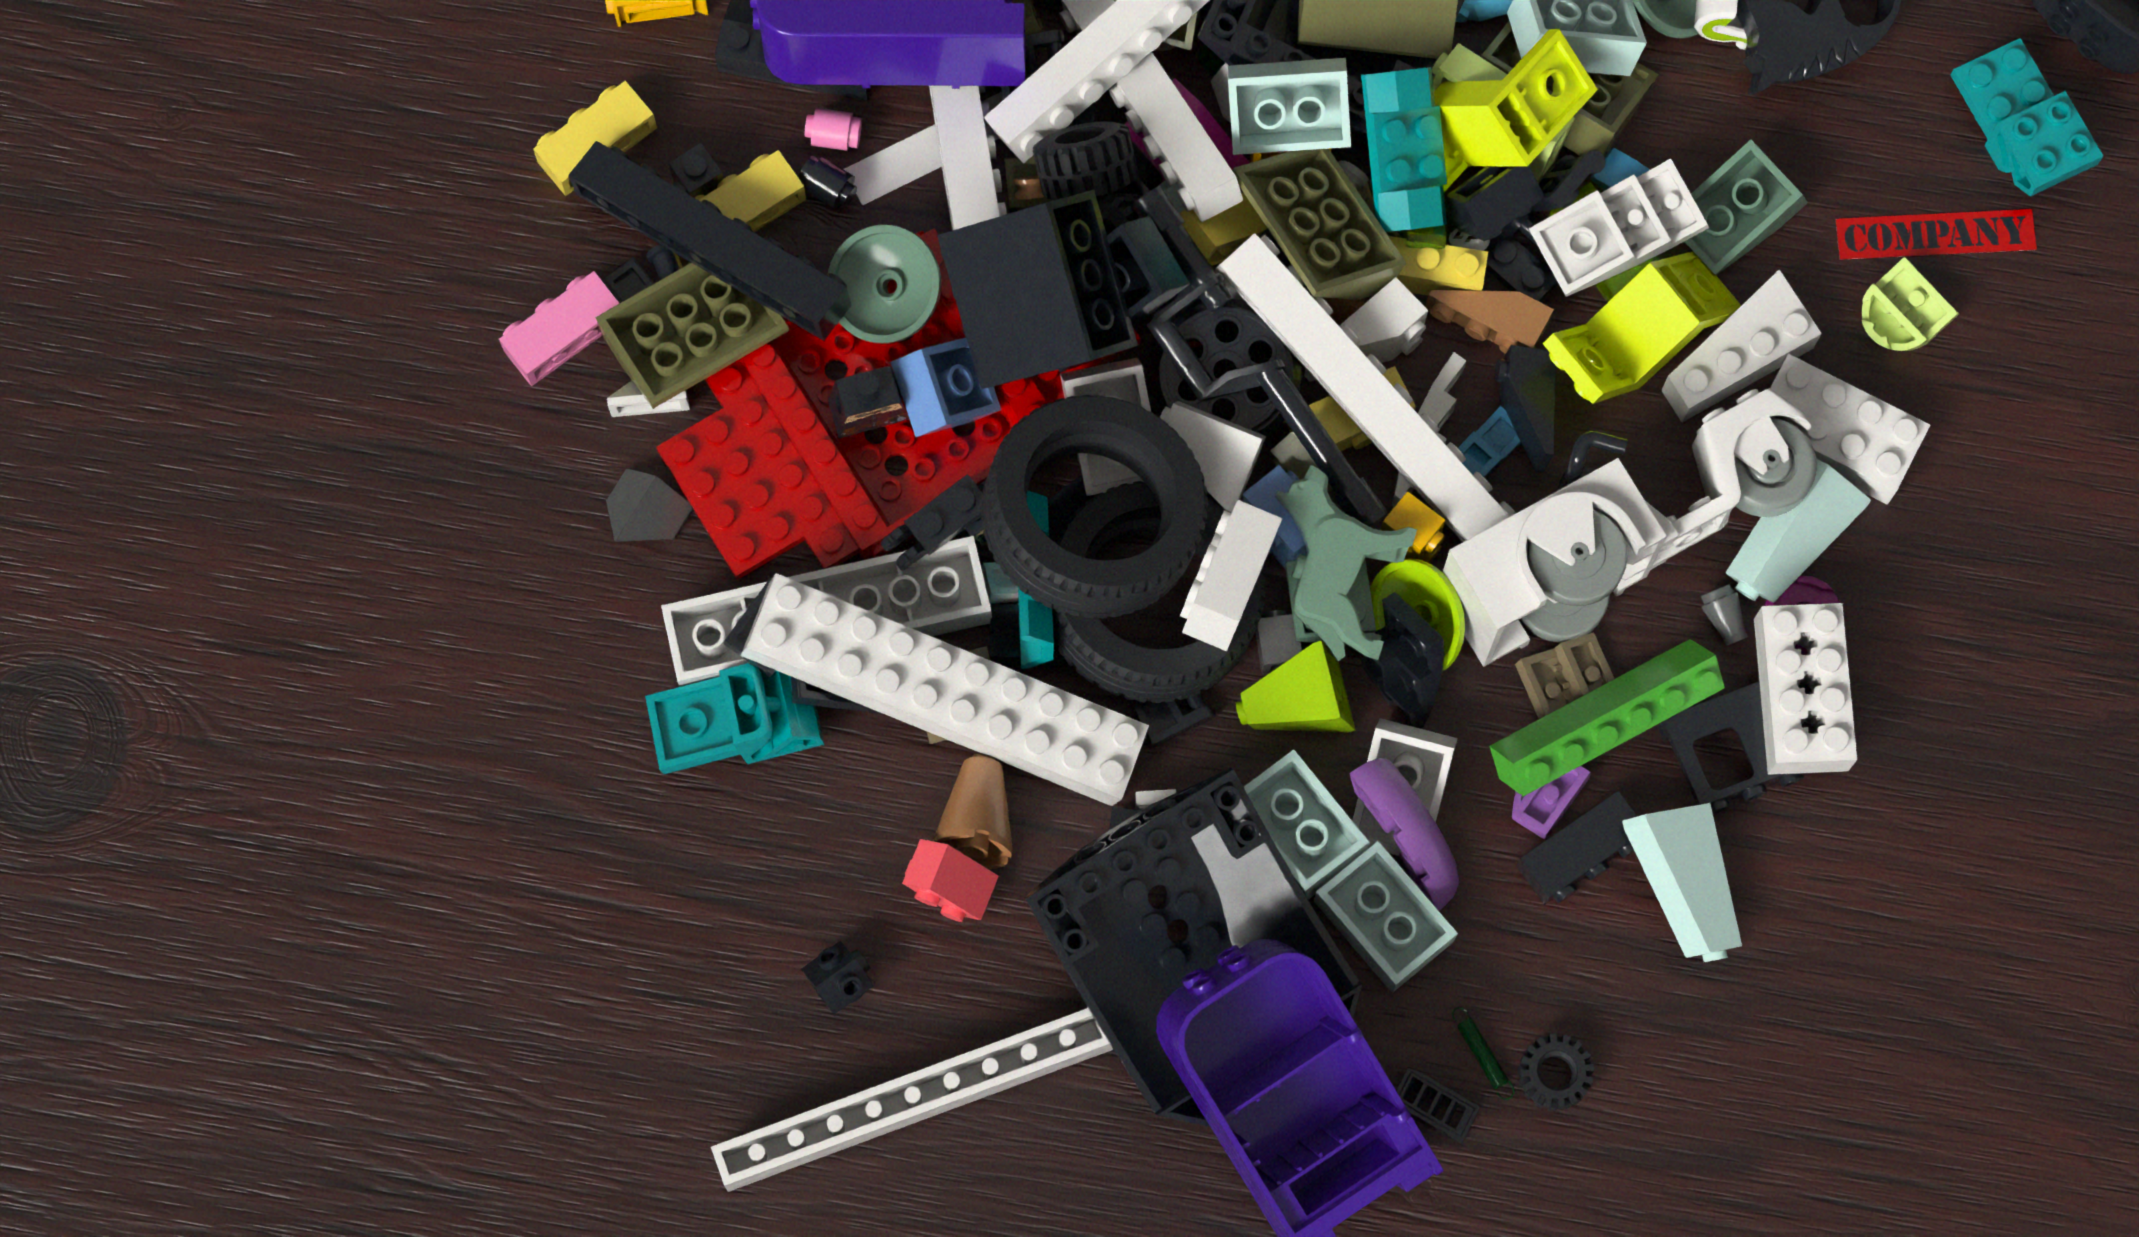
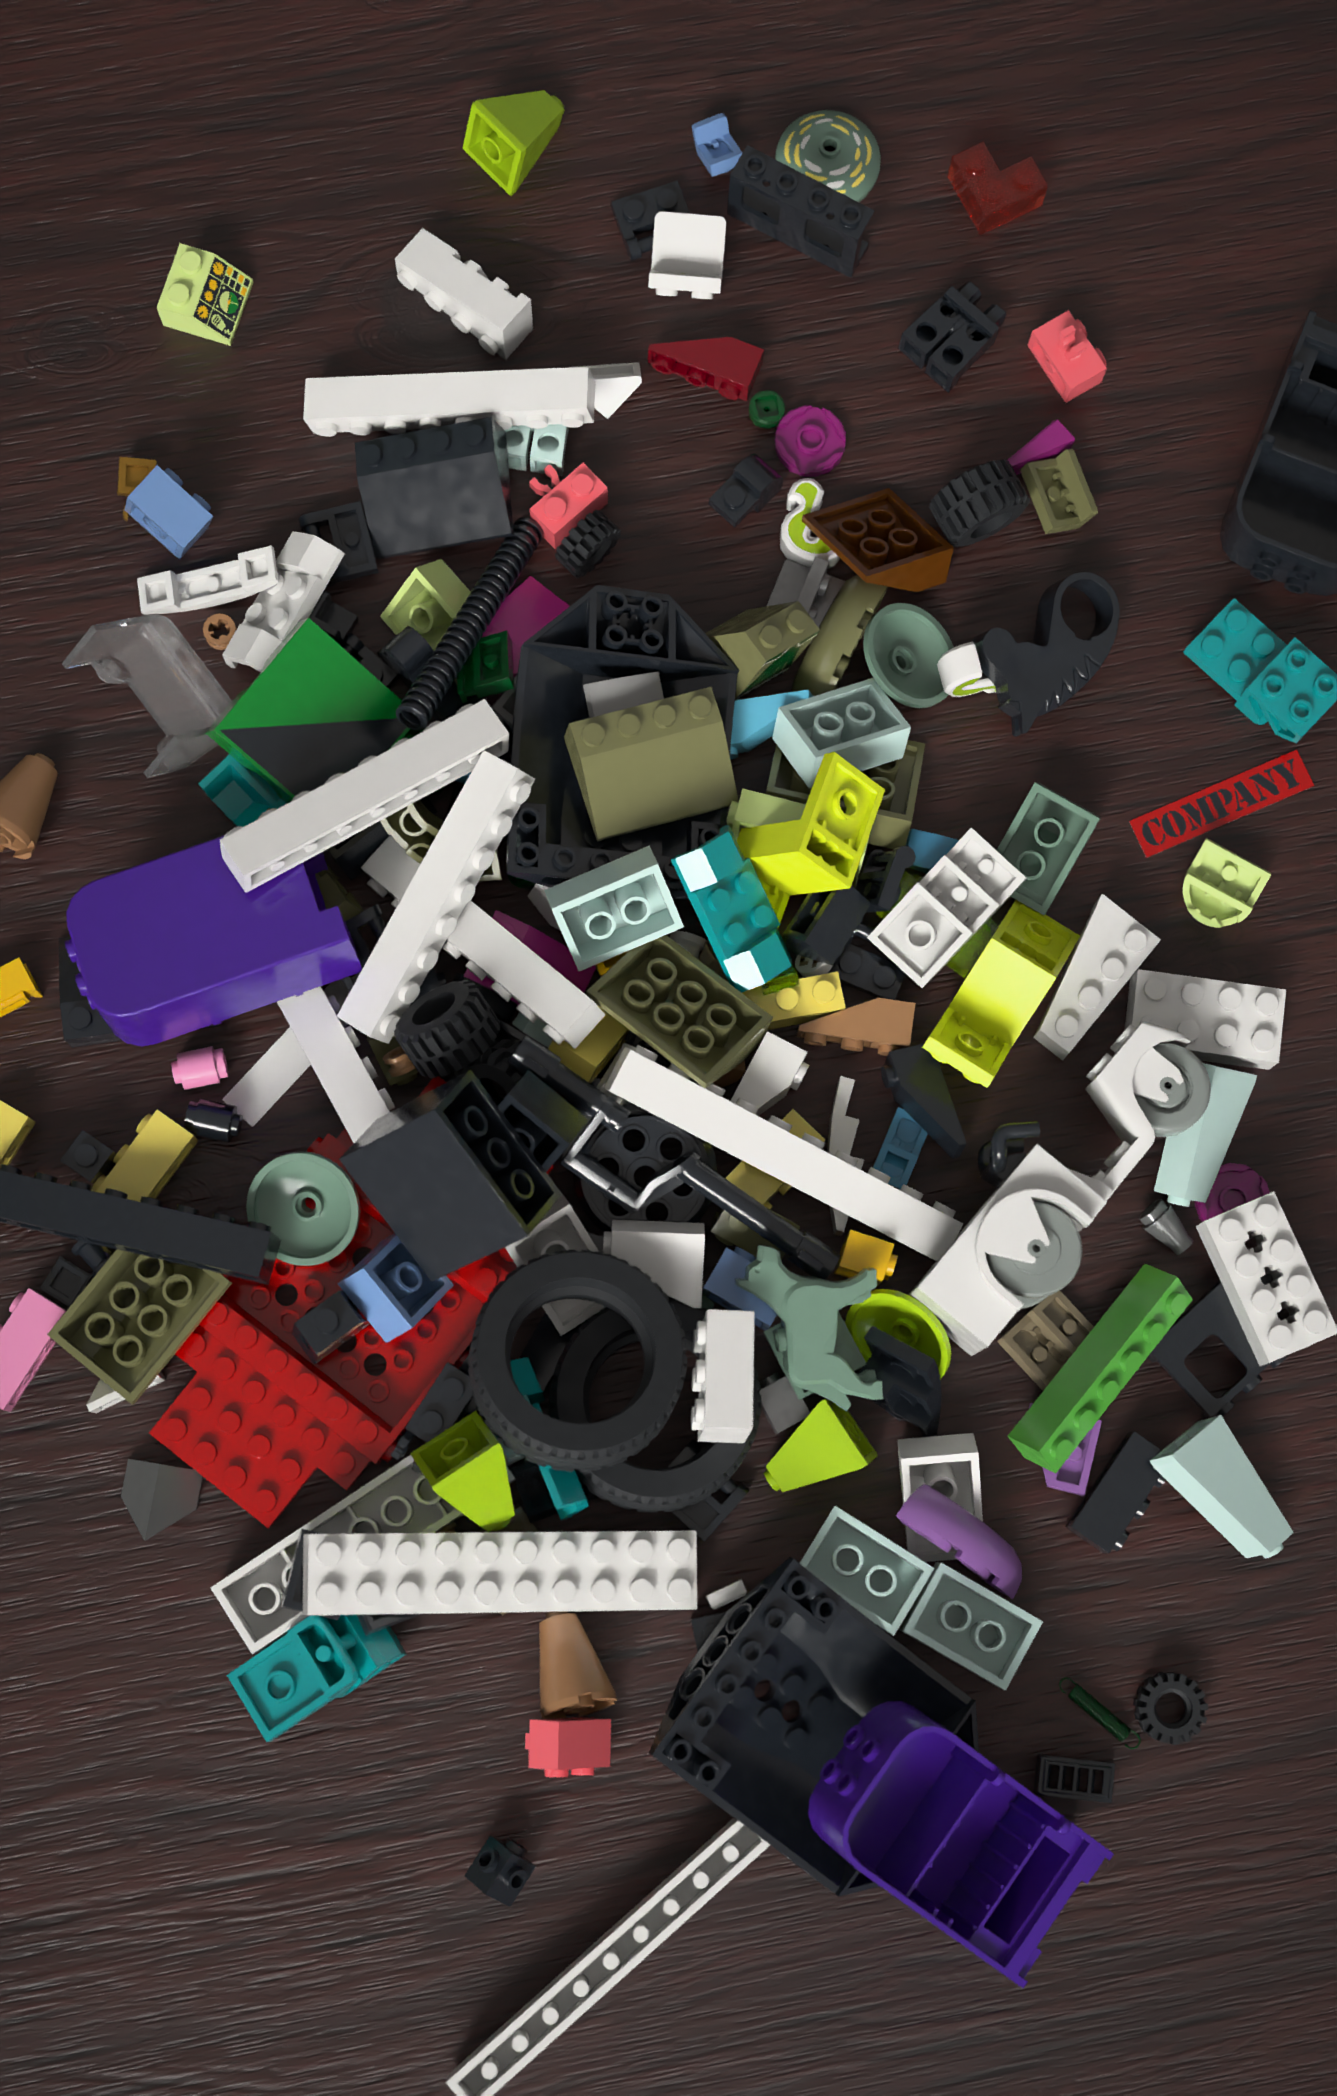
camera: 25 degrees left, 5 degrees up
none -> lime slope [410,1411,515,1532]

